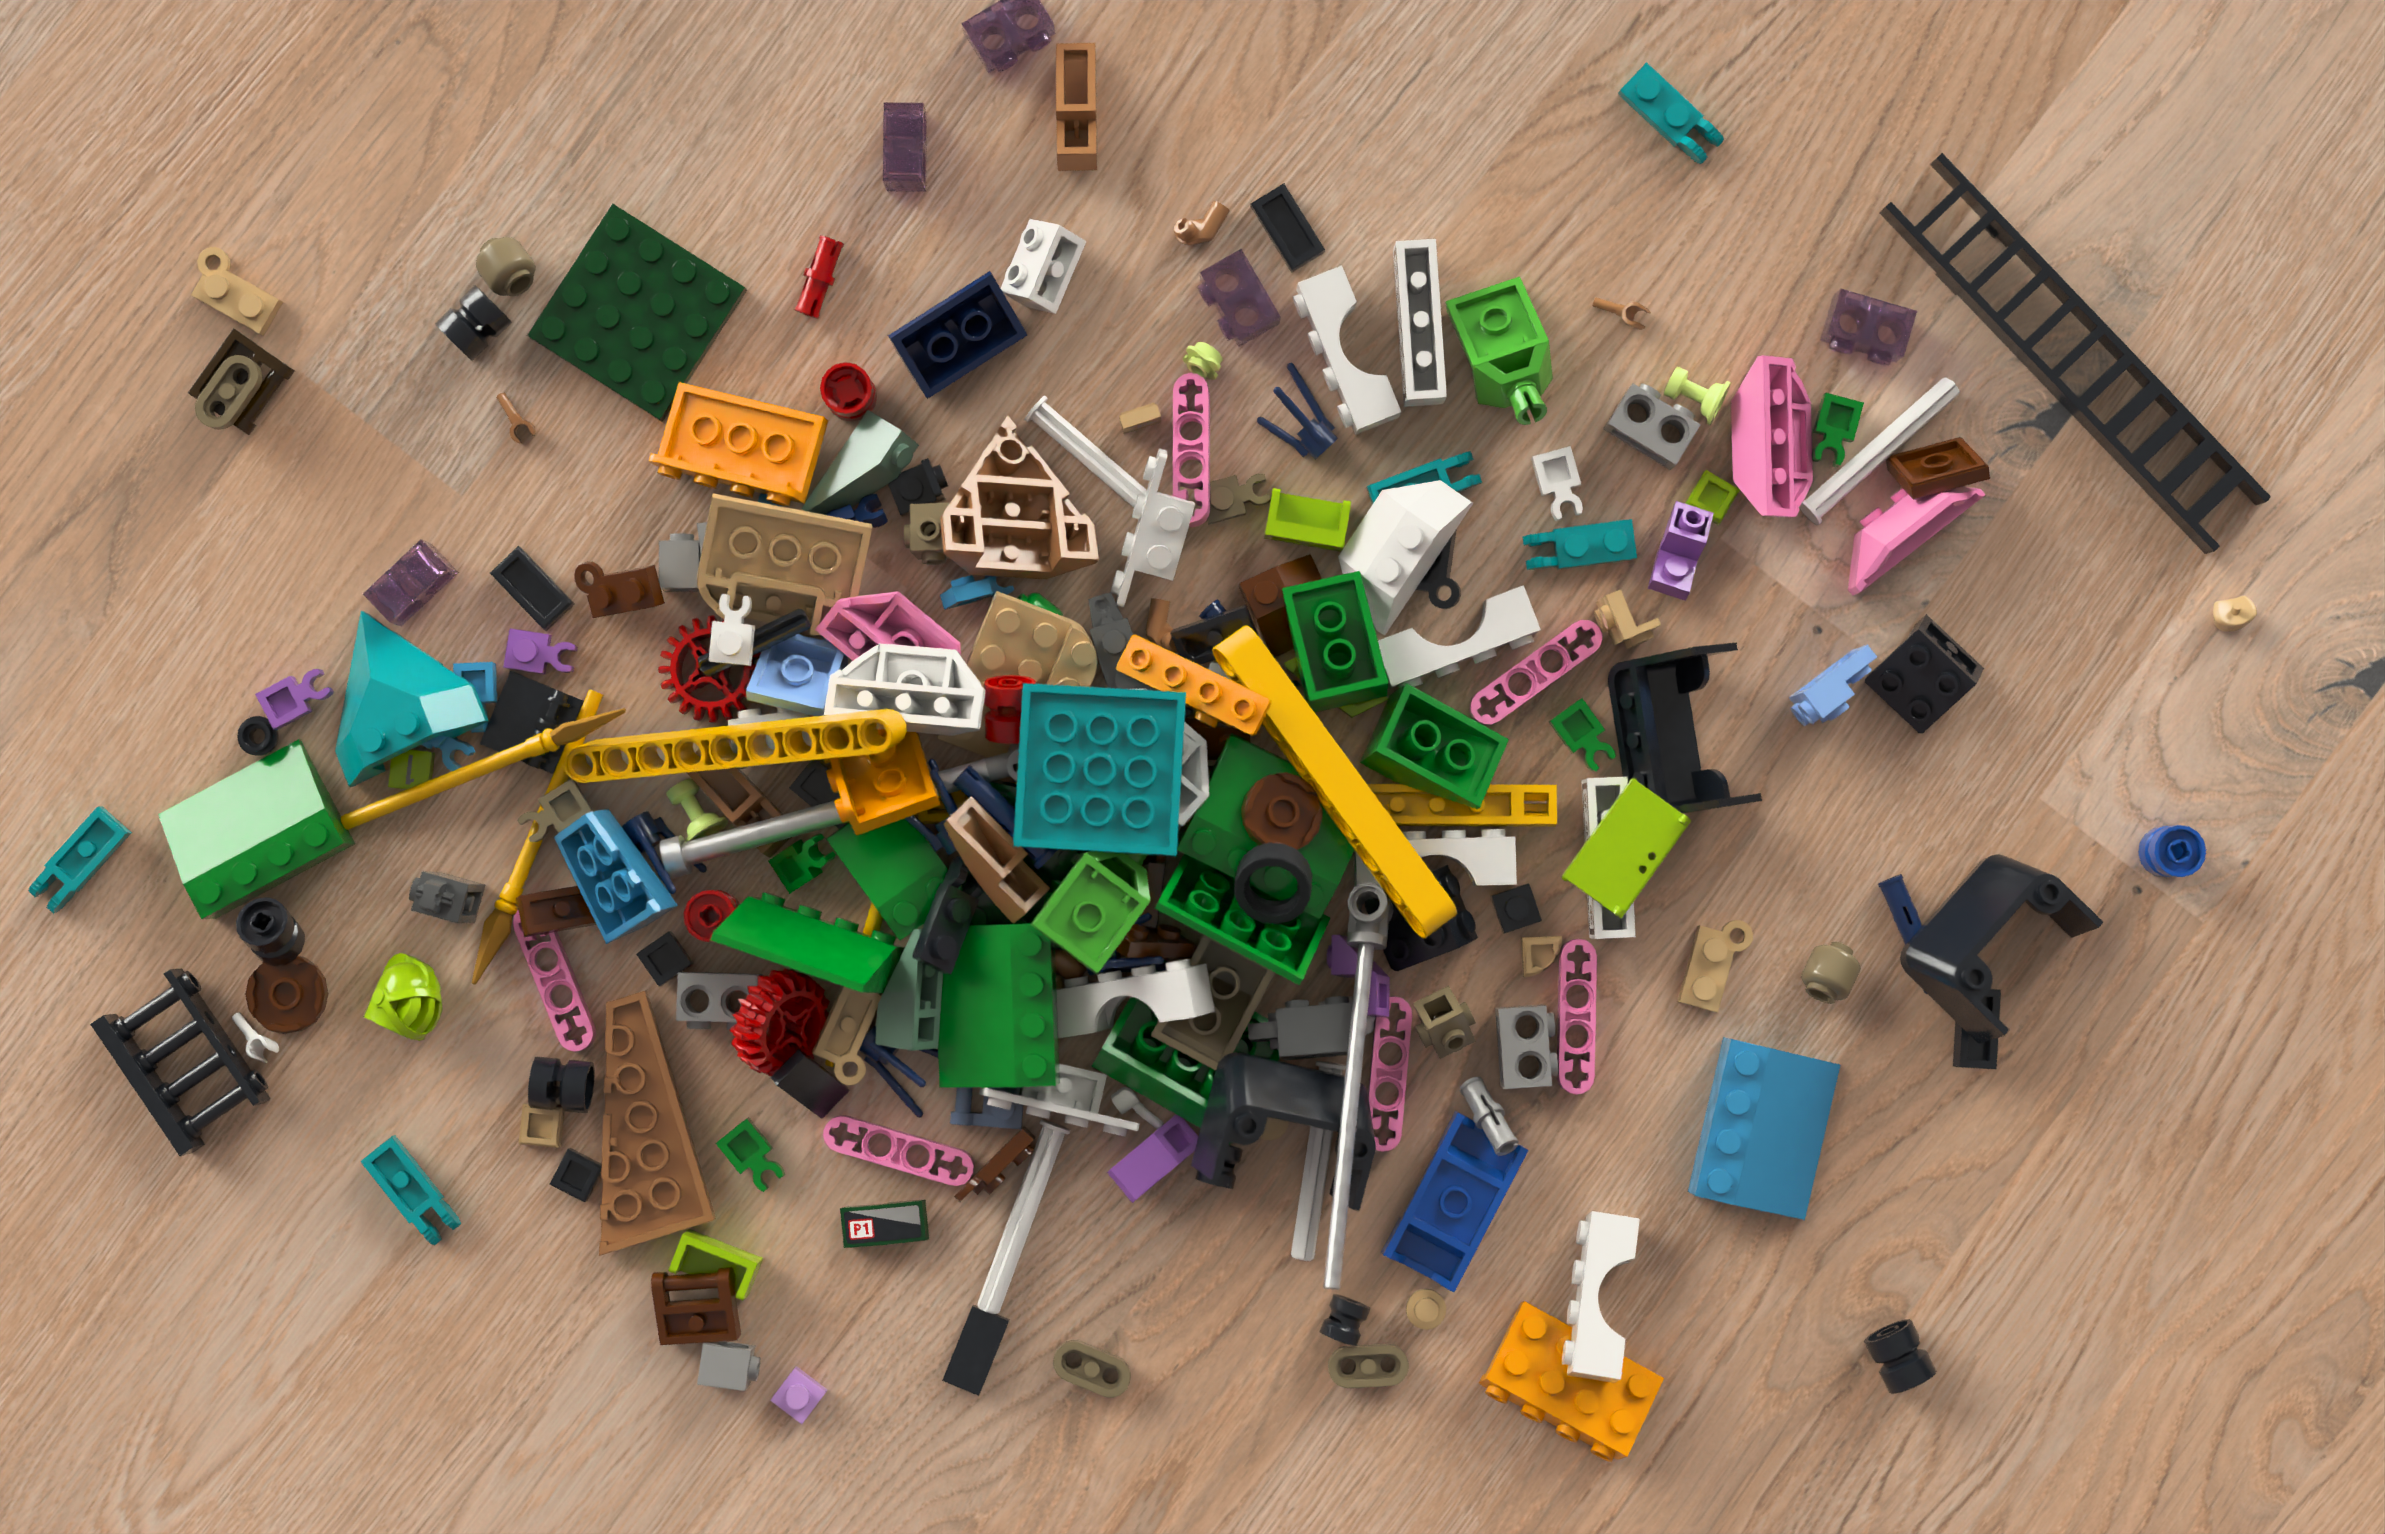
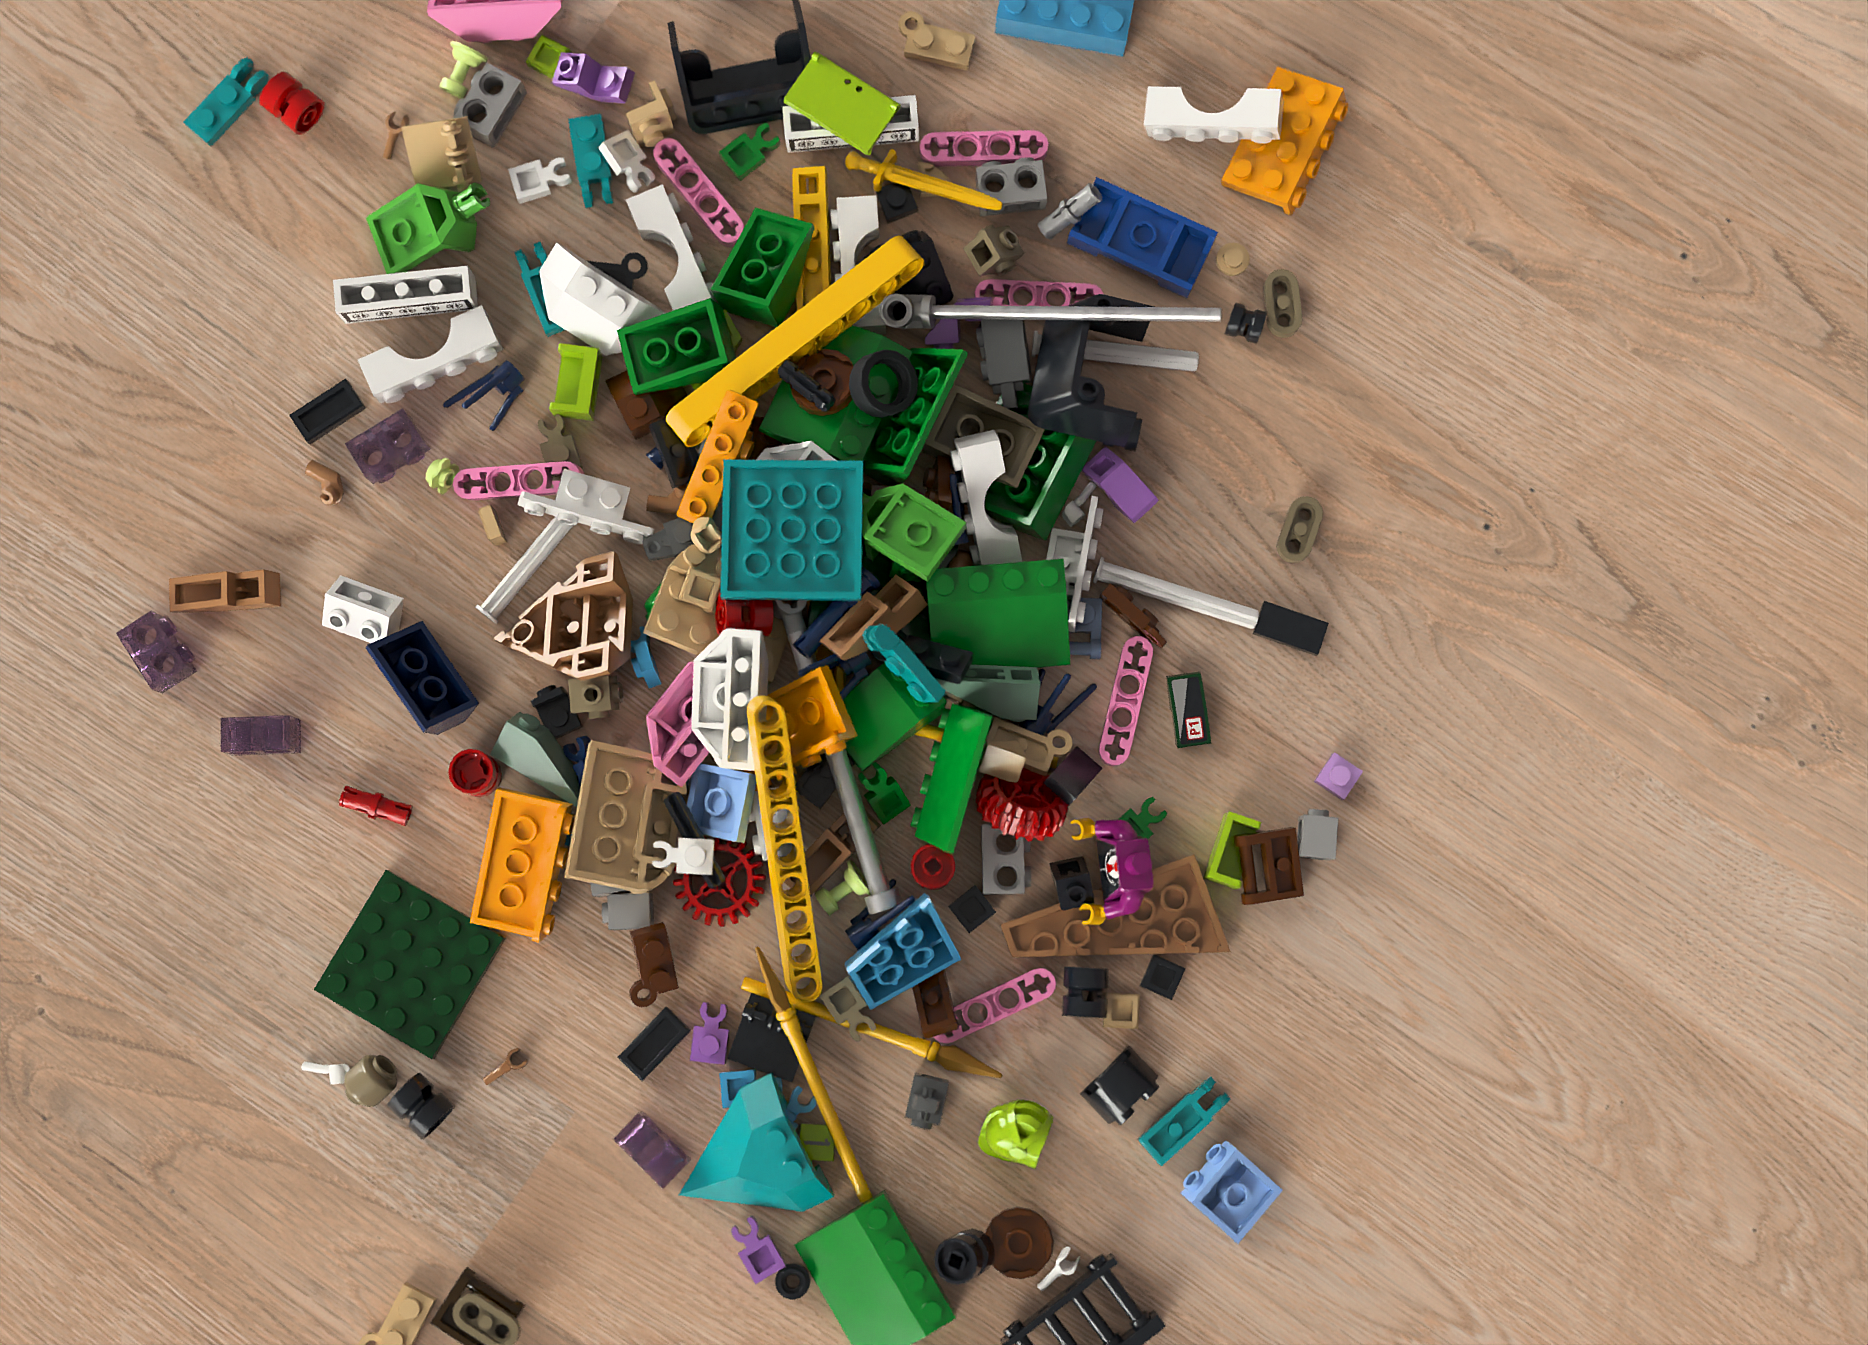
camera: 90 degrees left, 5 degrees down
none -> red wheel [259,71,324,135]
none -> white hand [302,1061,350,1085]
none -> tan hinge [401,116,482,190]
none -> white plate [598,130,655,193]
none -> tan tile [678,566,721,611]
none -> tan piece [691,517,722,554]
none -> black axle [777,360,836,412]
none -> yellow sword [845,149,1002,210]
none -> teal hinge [862,624,946,702]
none -> tan slope [977,741,1026,782]
none -> black bracket [1049,856,1095,911]
none -> magenta torso [1070,817,1154,925]
none -> black cylinder [1080,1046,1160,1125]
none -> light blue plate [1180,1140,1283,1244]

